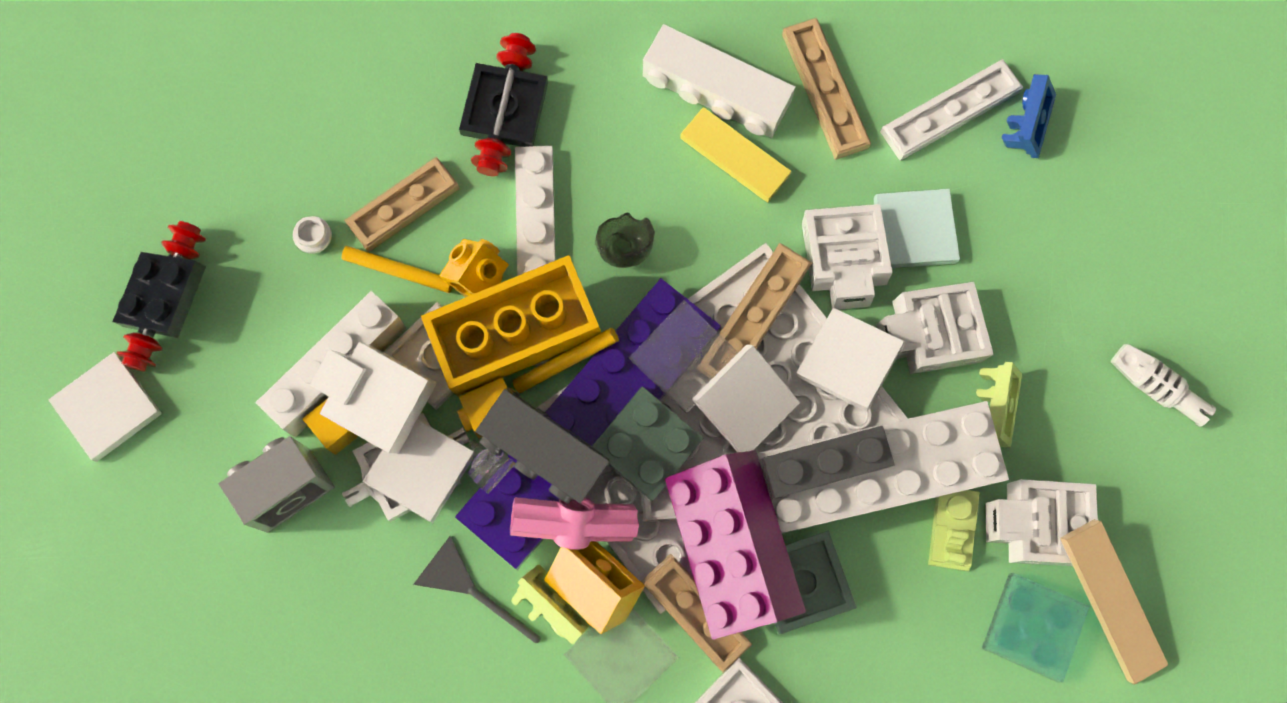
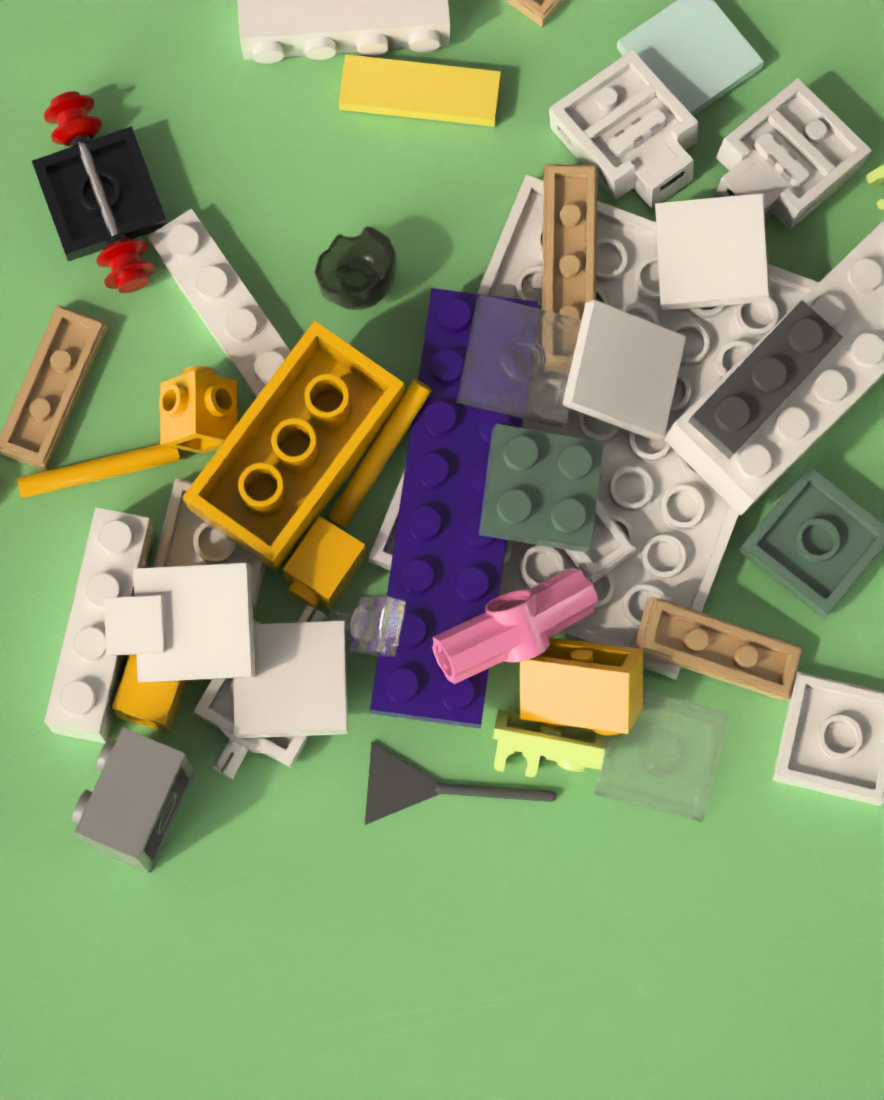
camera: 30 degrees left, 0 degrees up
dark grey wedge [475,388,609,504] -> none
brick [665,450,806,640] -> none

